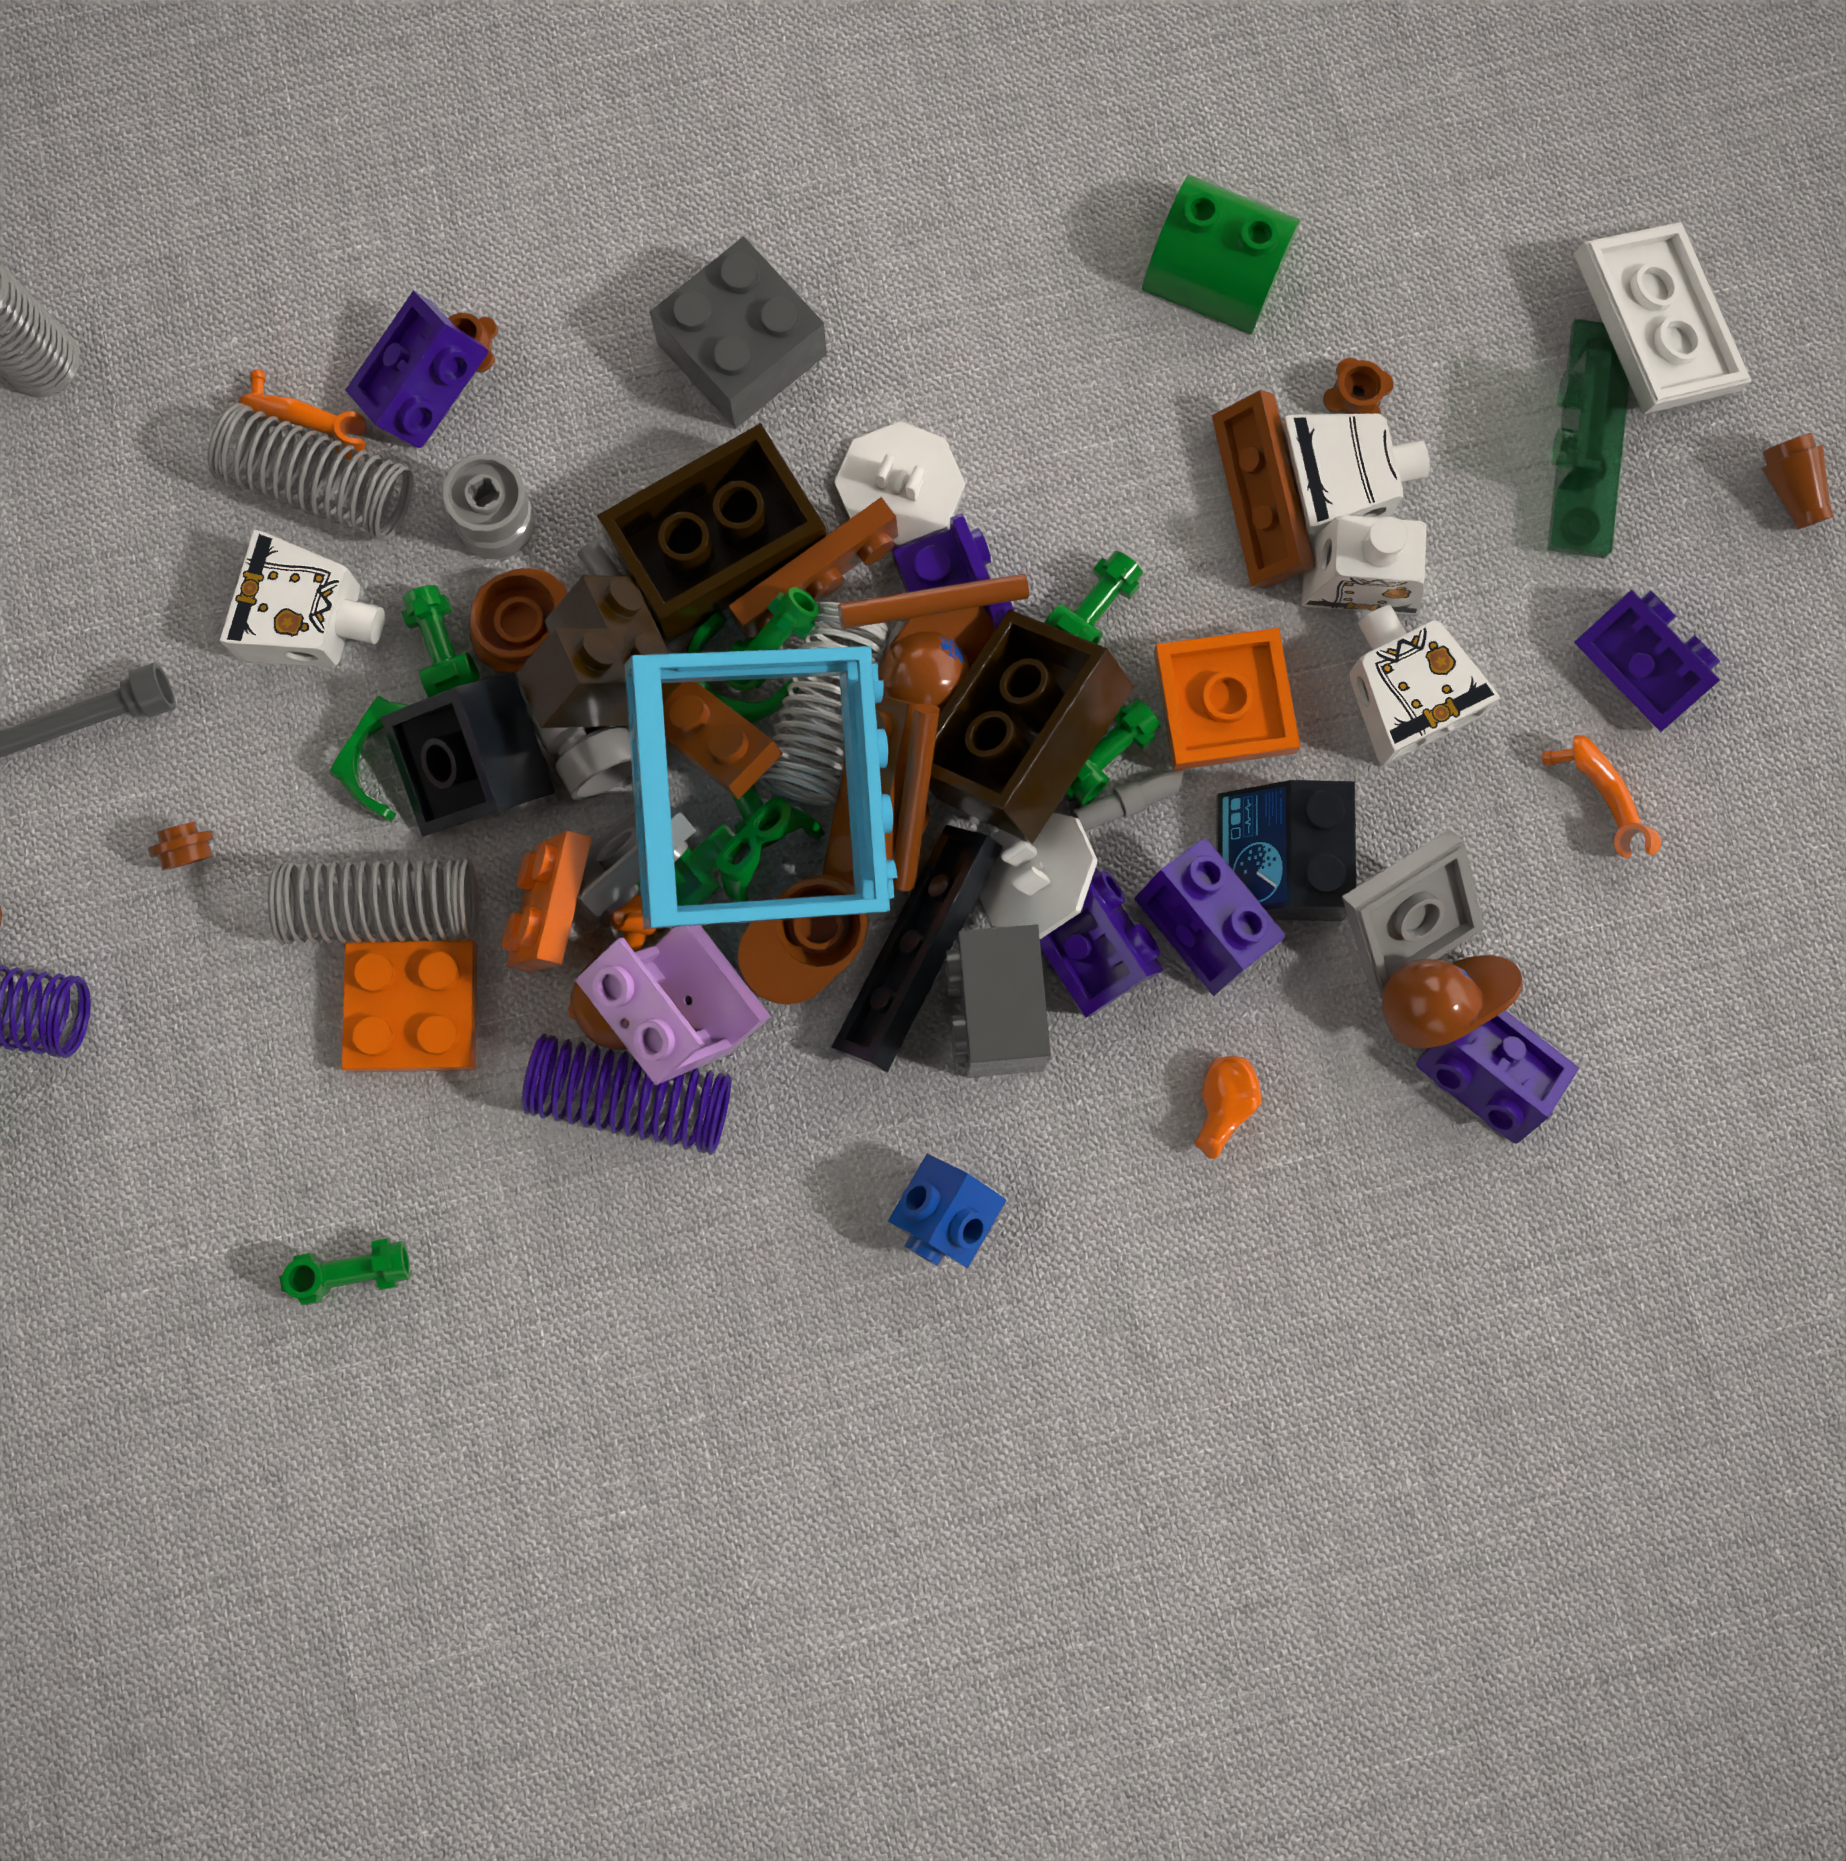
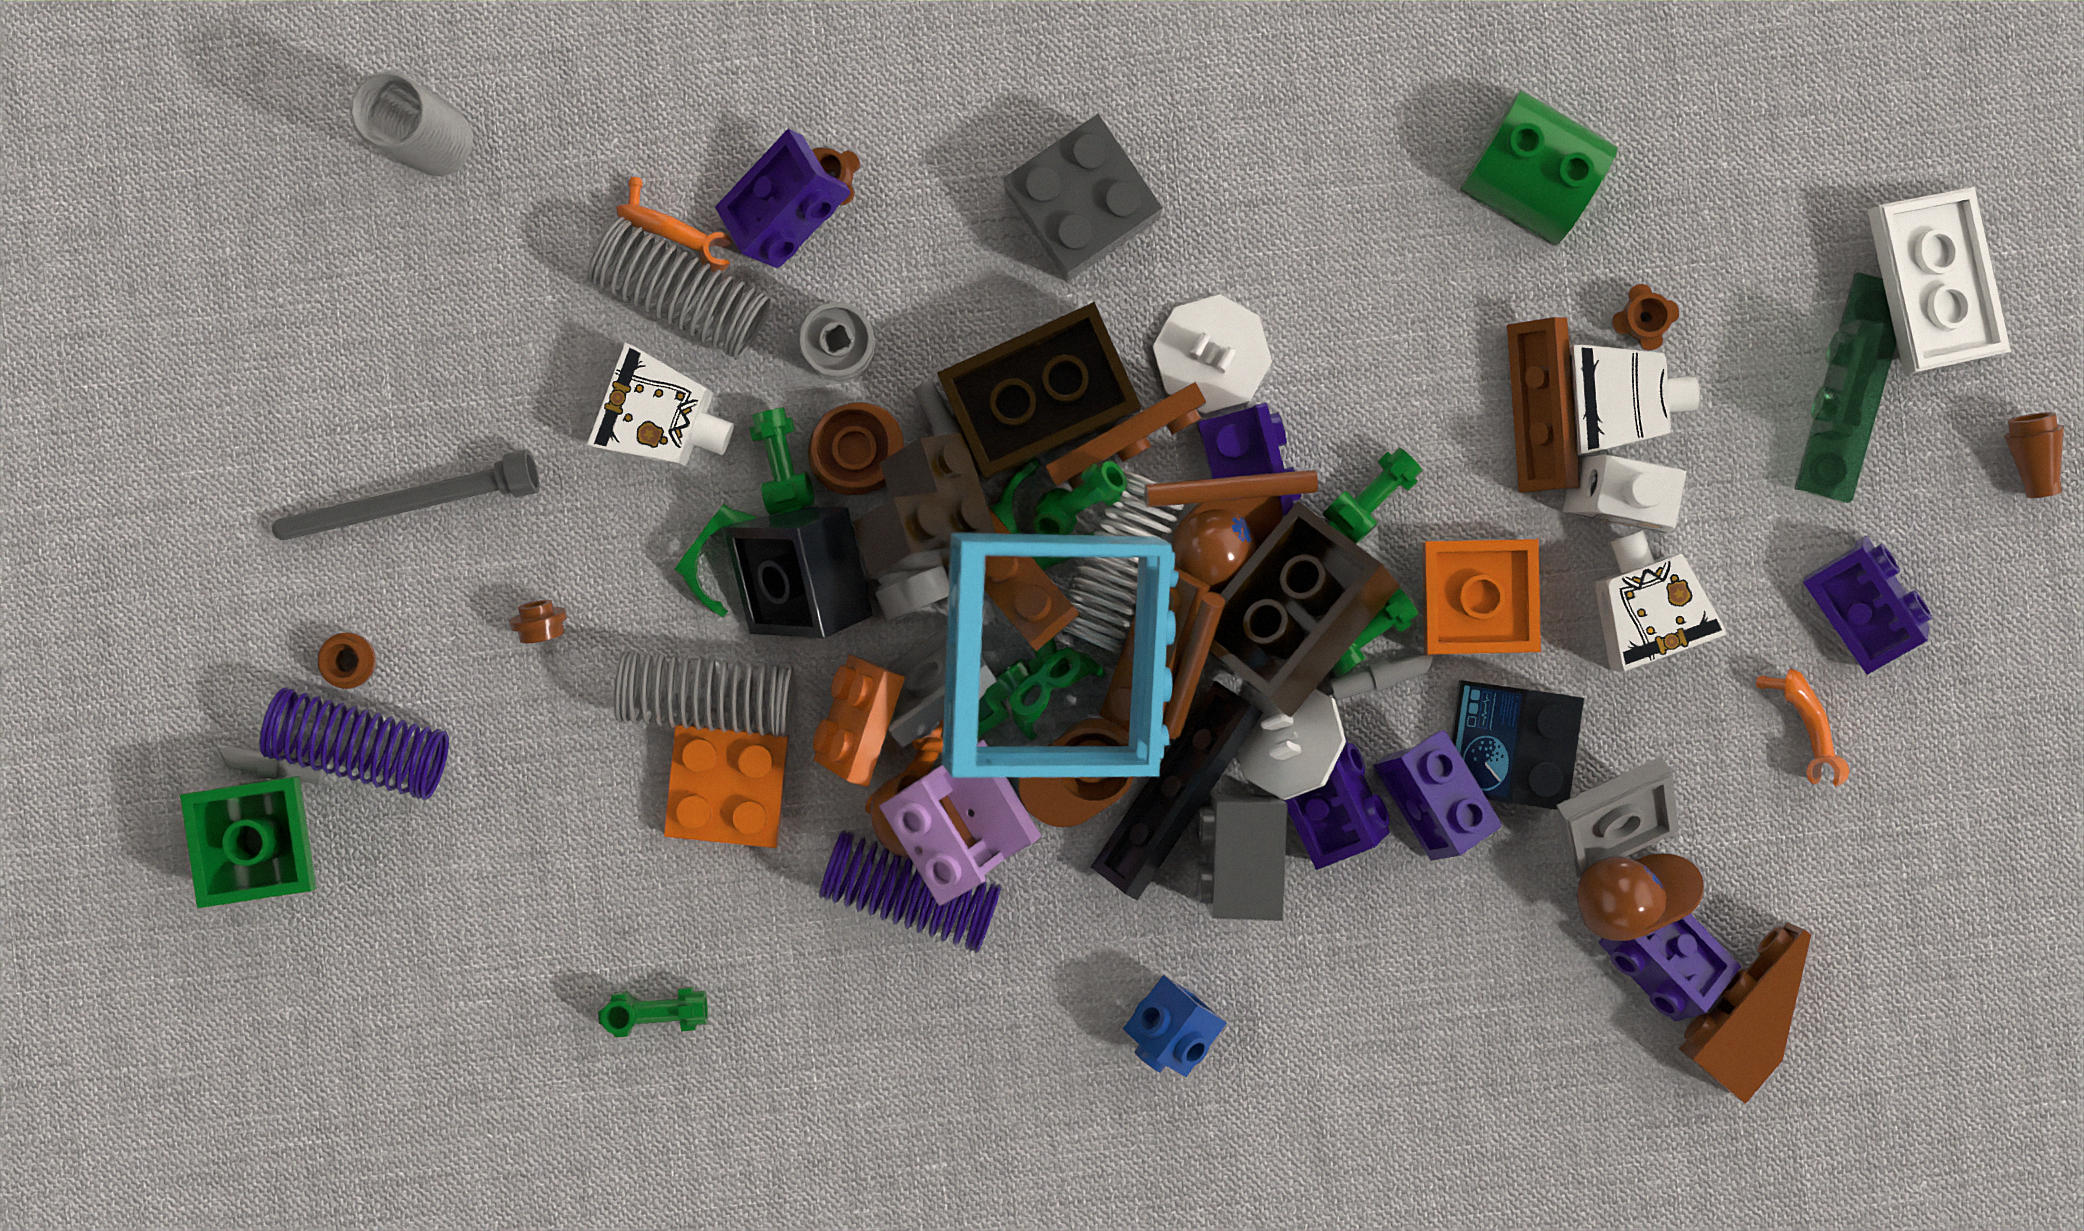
camera: 15 degrees right, 10 degrees up
orange animal [1194,1056,1262,1159] -> none
none -> dark orange slope [1679,922,1811,1104]

